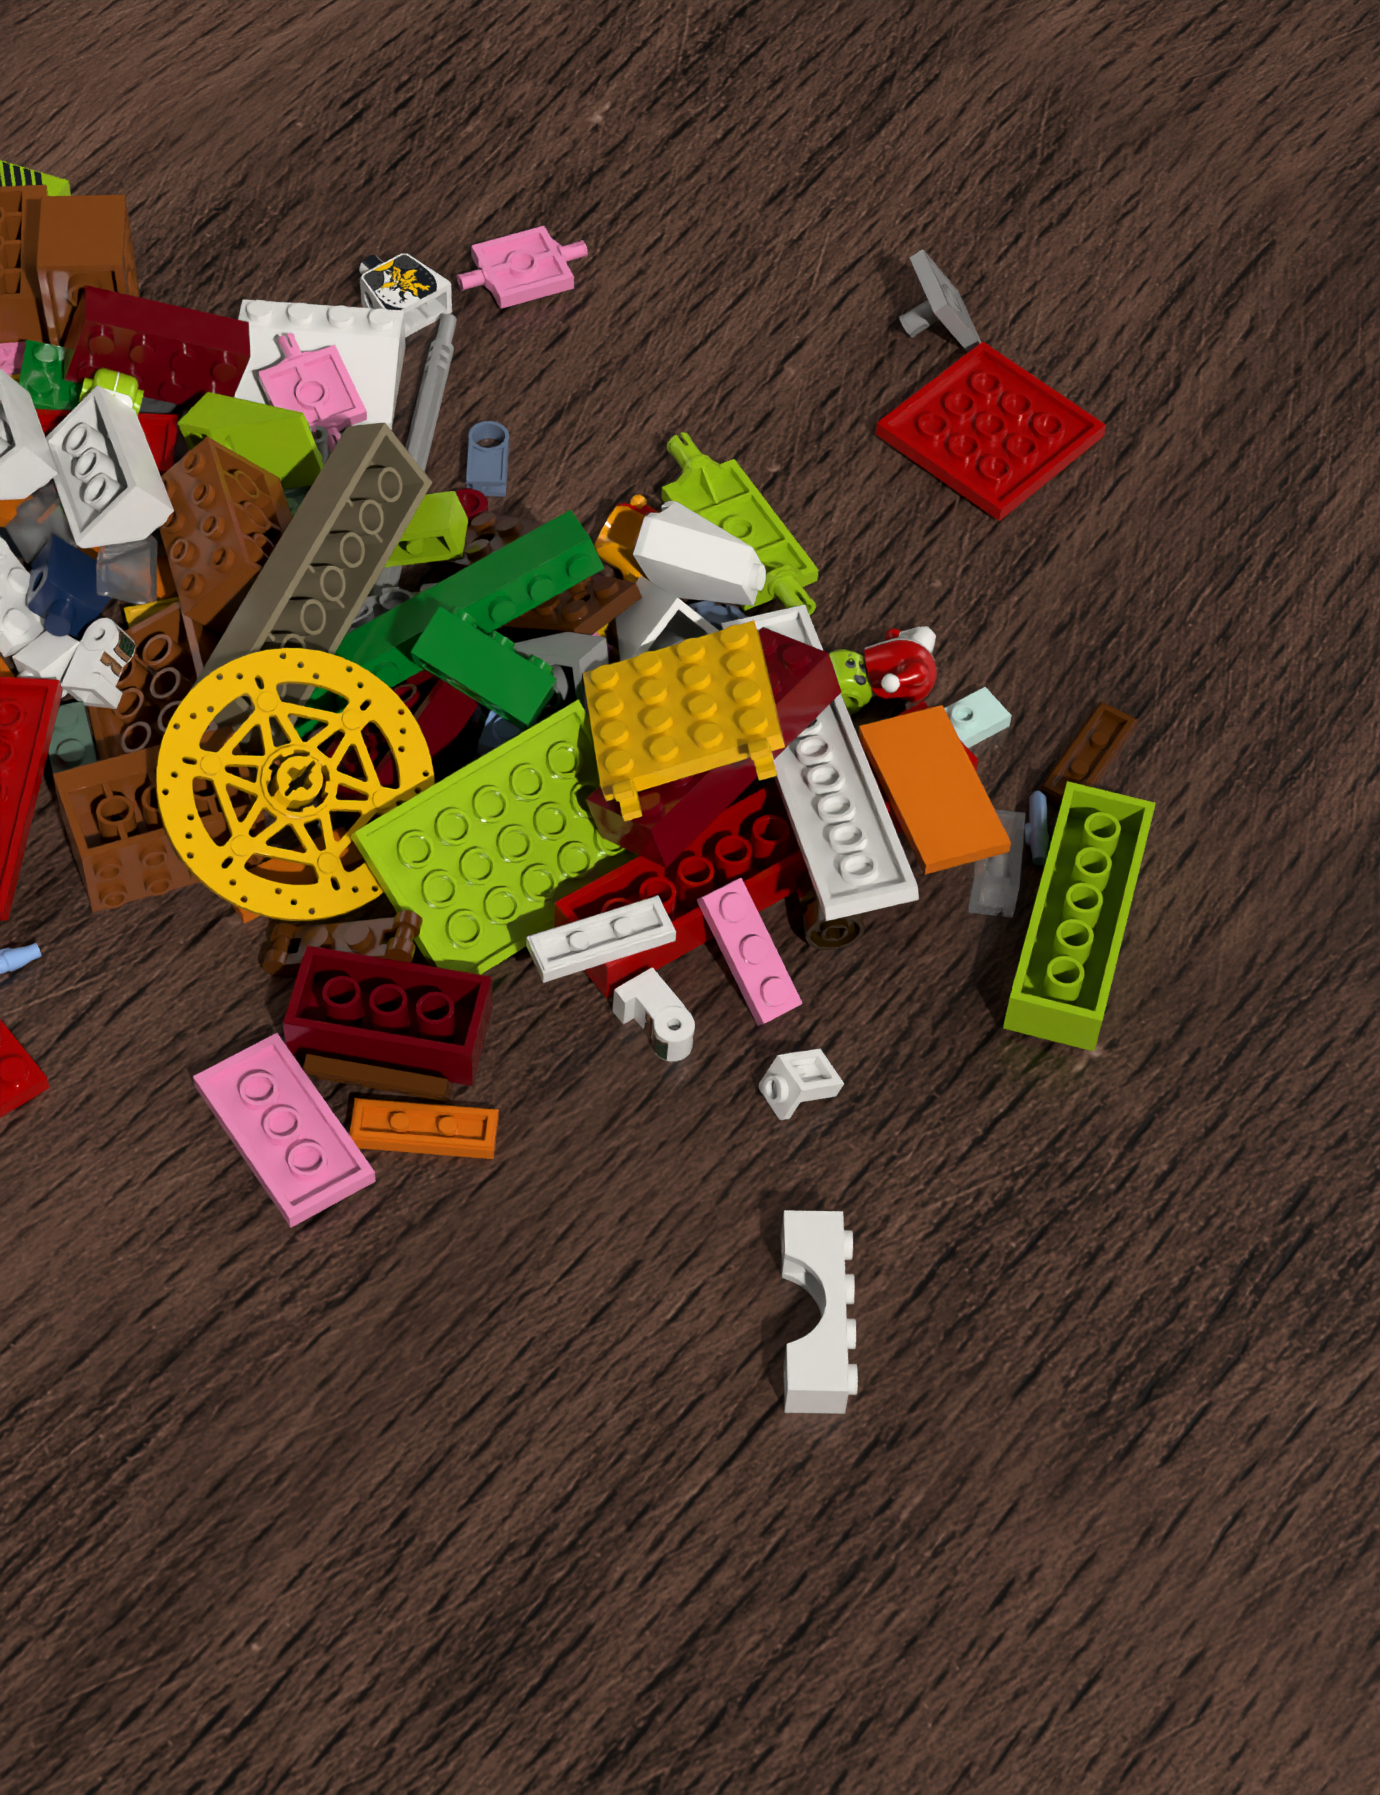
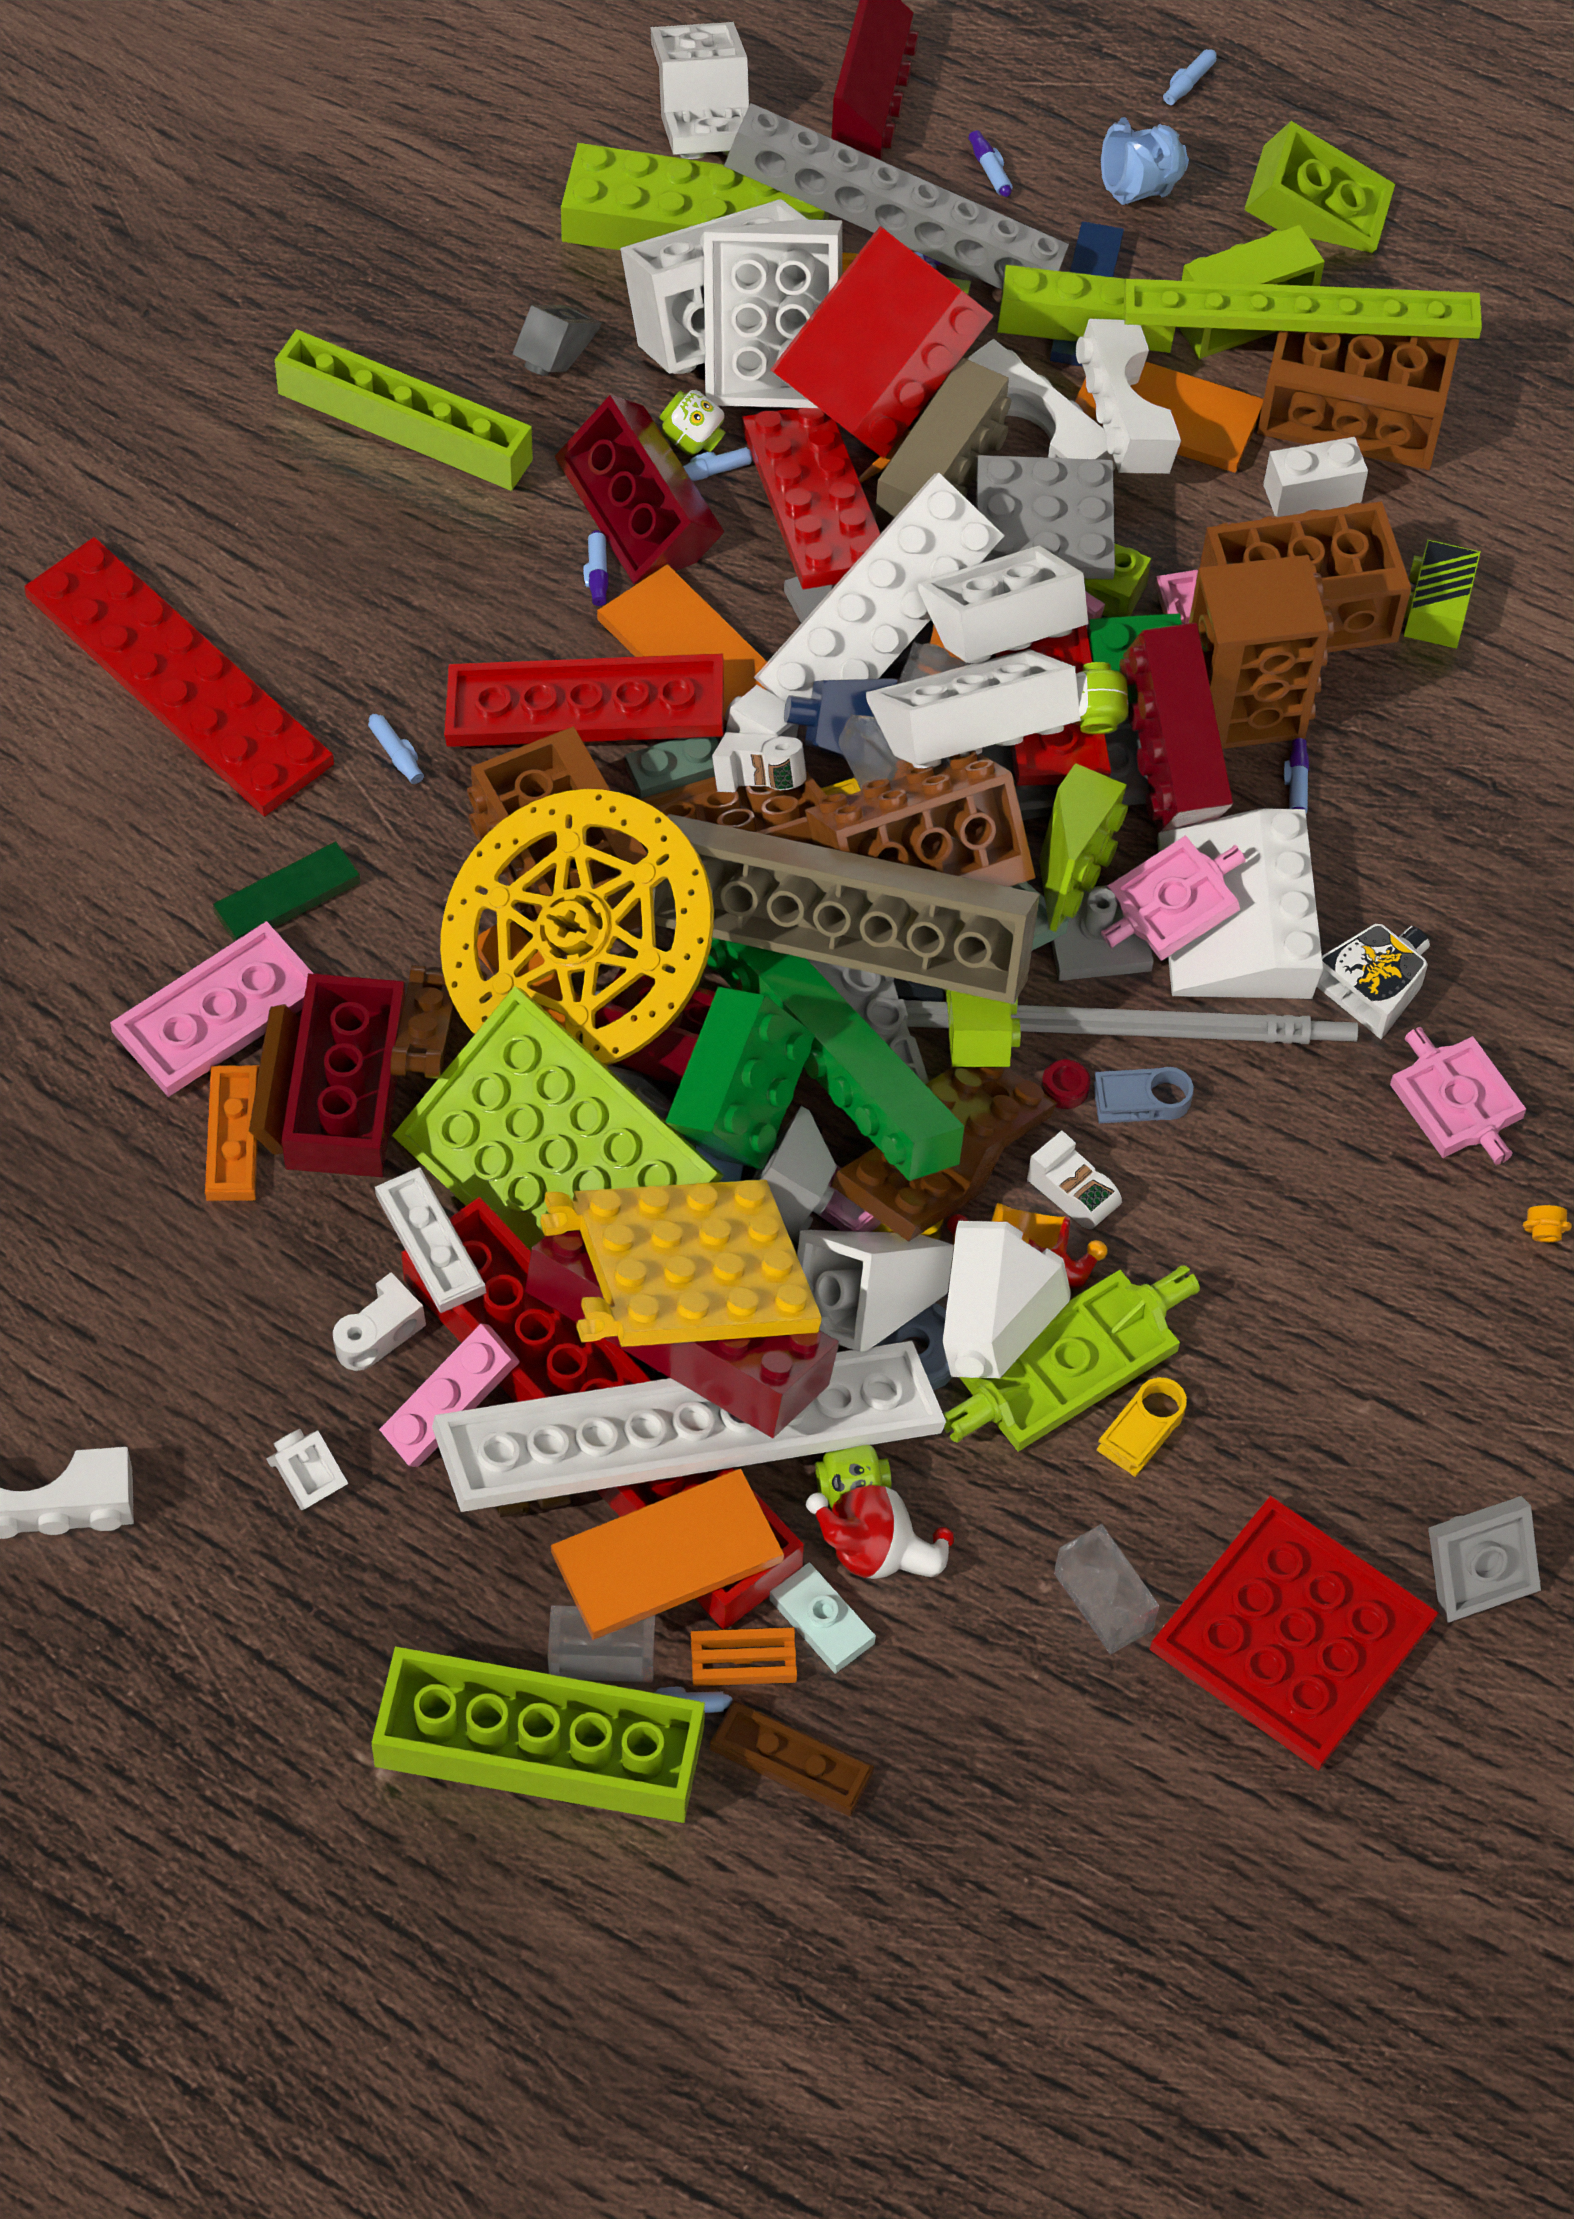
camera: 85 degrees right, 5 degrees up
none -> dark green tile [213,841,360,942]
none -> orange tile [691,1627,797,1686]
none -> white leg [1027,1131,1122,1229]
none -> clear brick [1054,1524,1159,1655]
none -> yellow piece [1097,1377,1187,1477]
none -> light orange plate [1523,1205,1572,1242]

